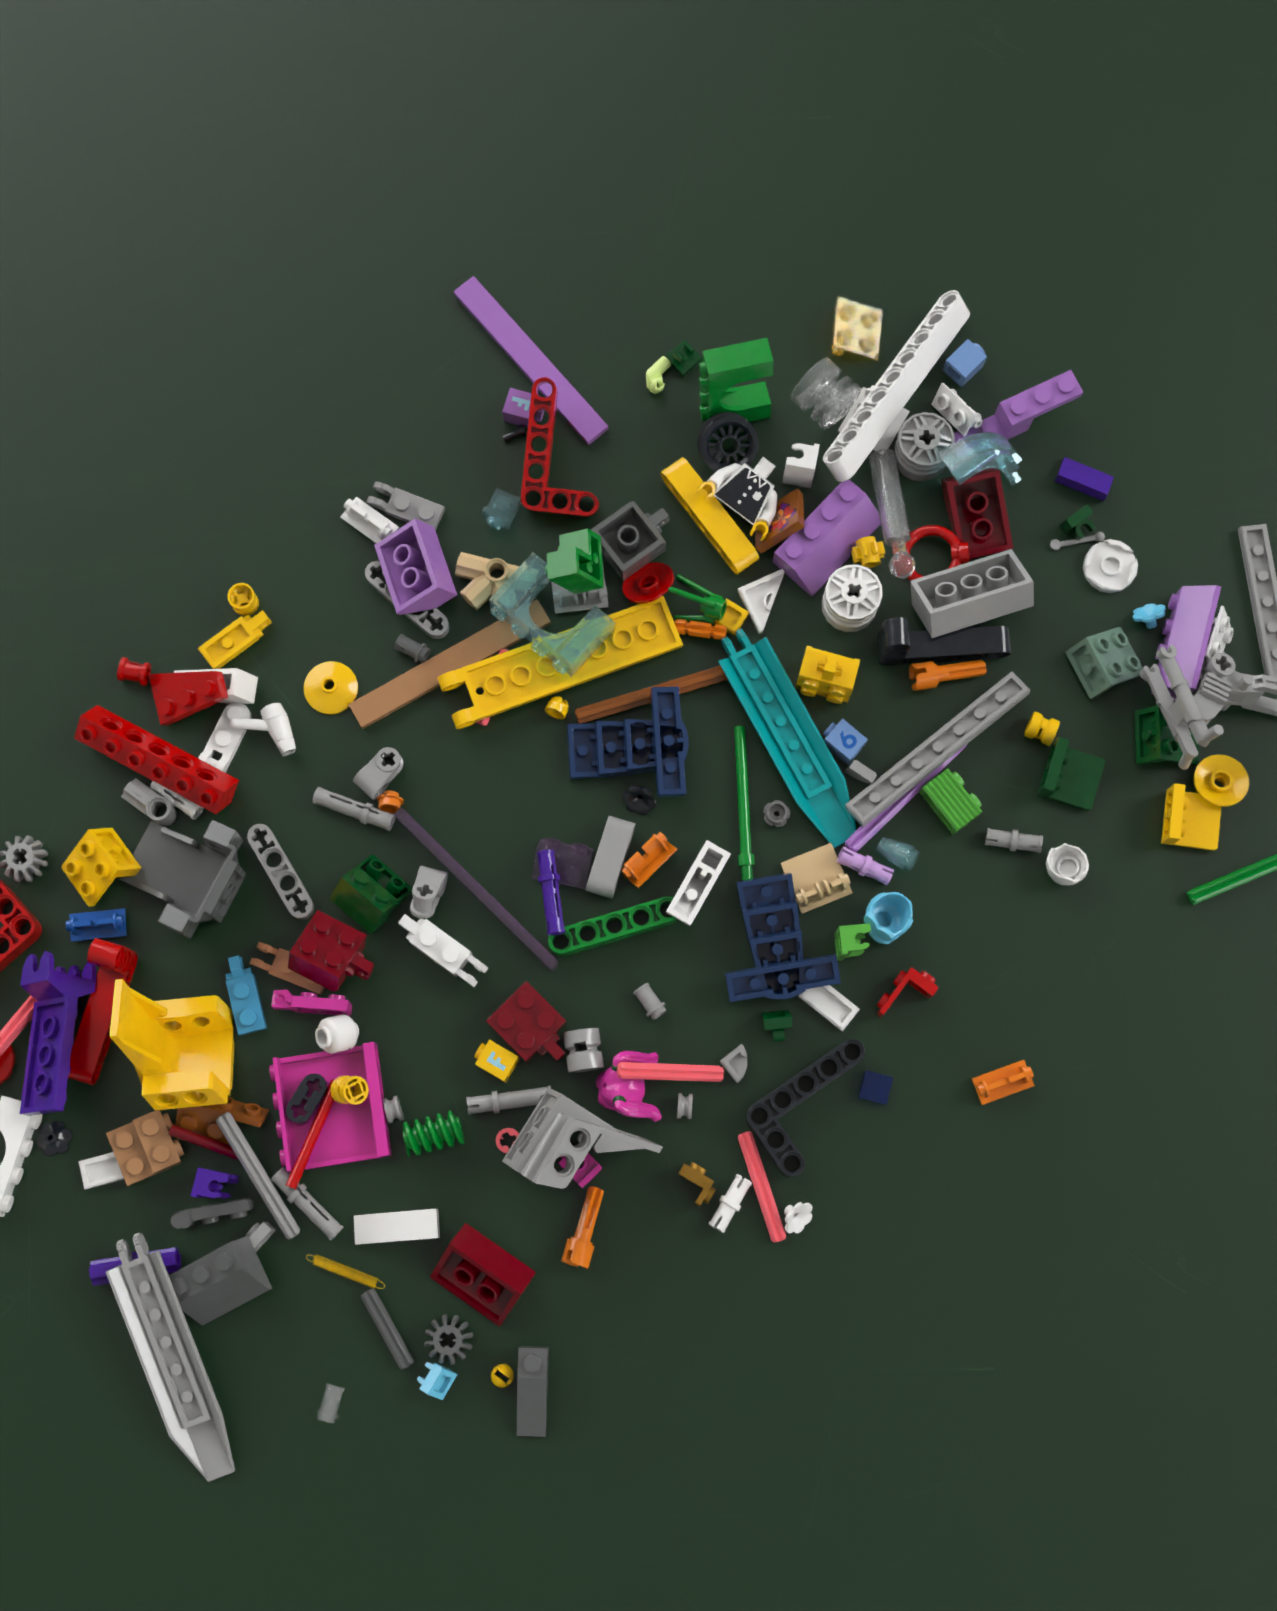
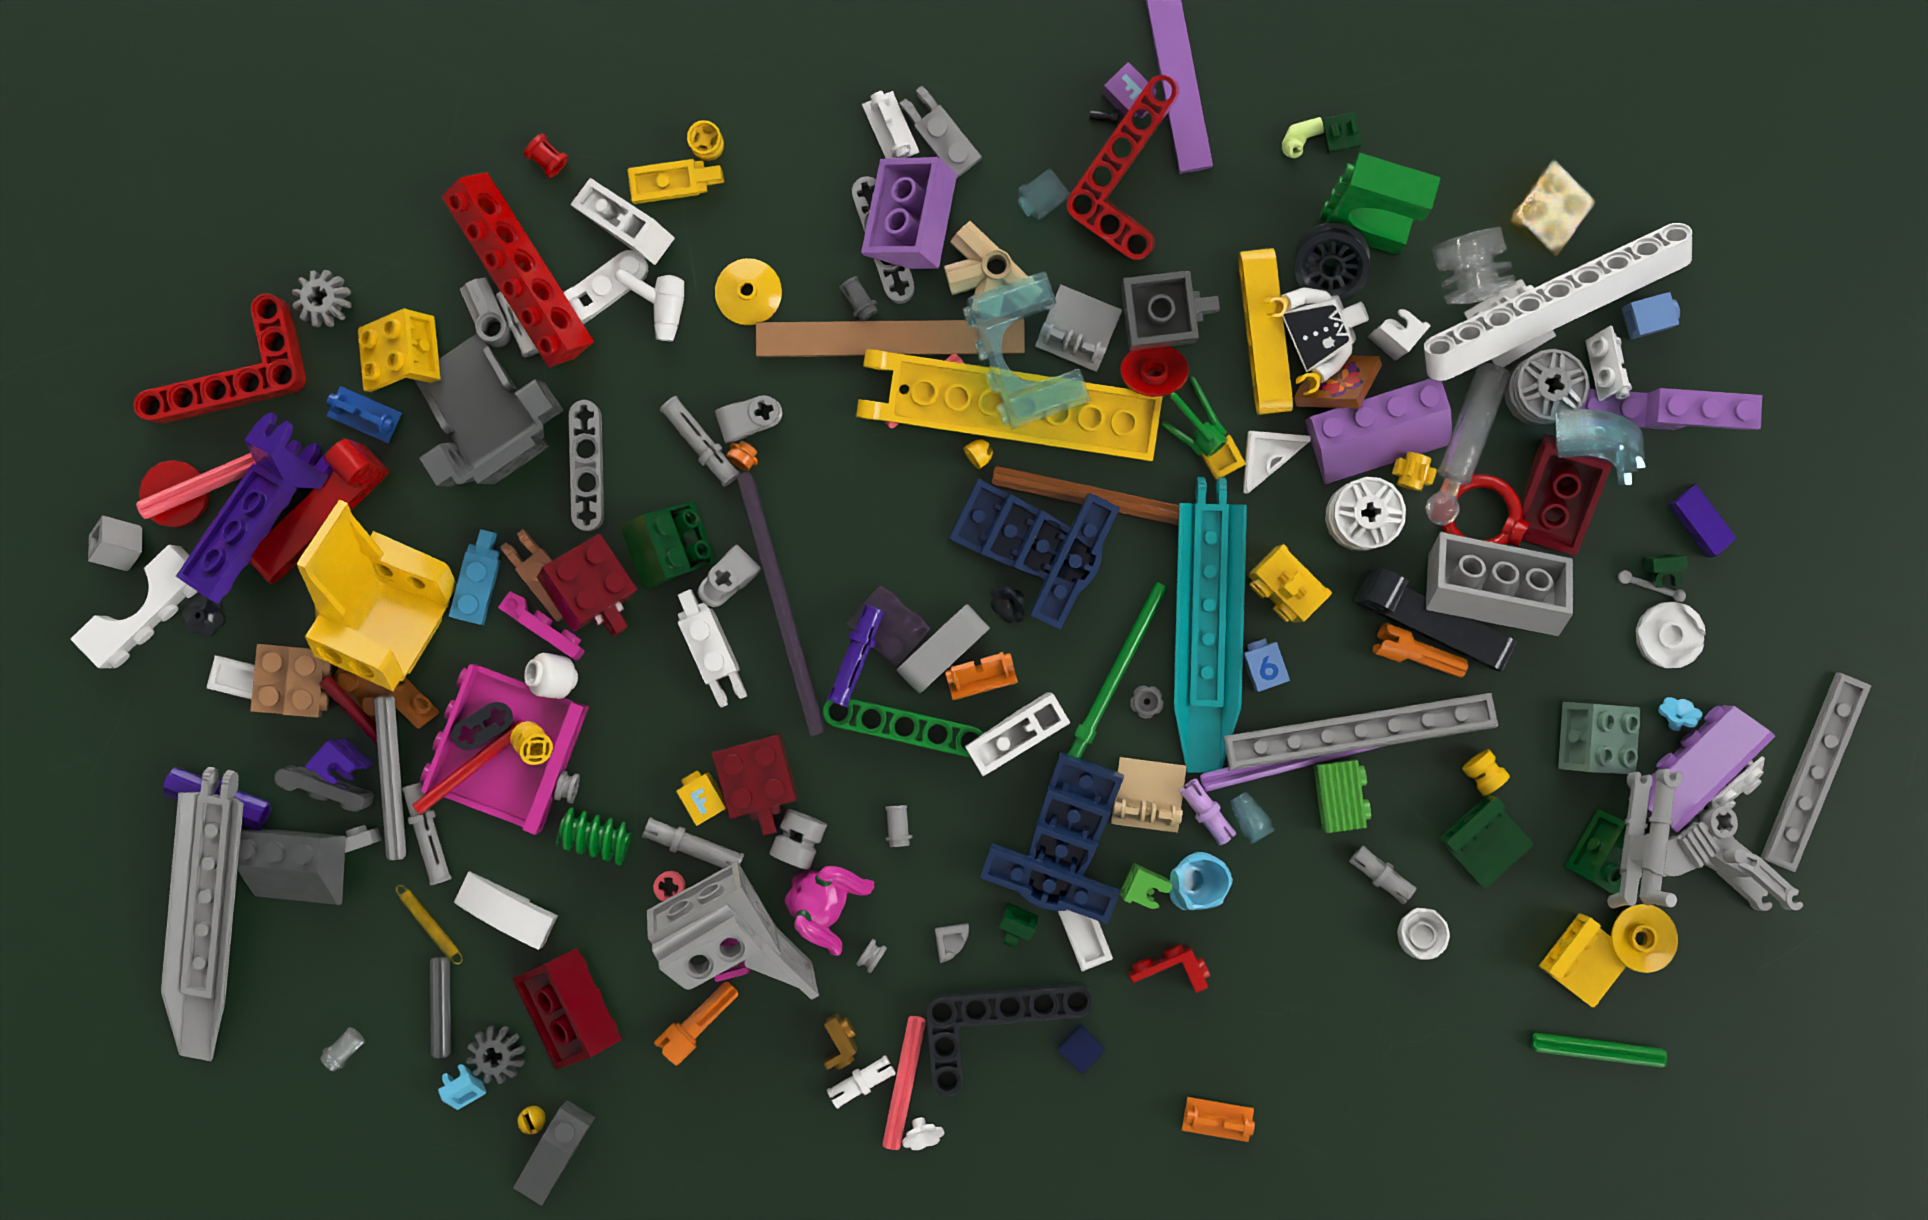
camera: 30 degrees right, 10 degrees up
red wing [149,671,229,726] -> none
green brick [545,528,604,594] -> none
coral axle [617,1062,724,1082] -> none
orange axle [675,619,727,640] -> none
light grey tile [844,760,877,784] -> none

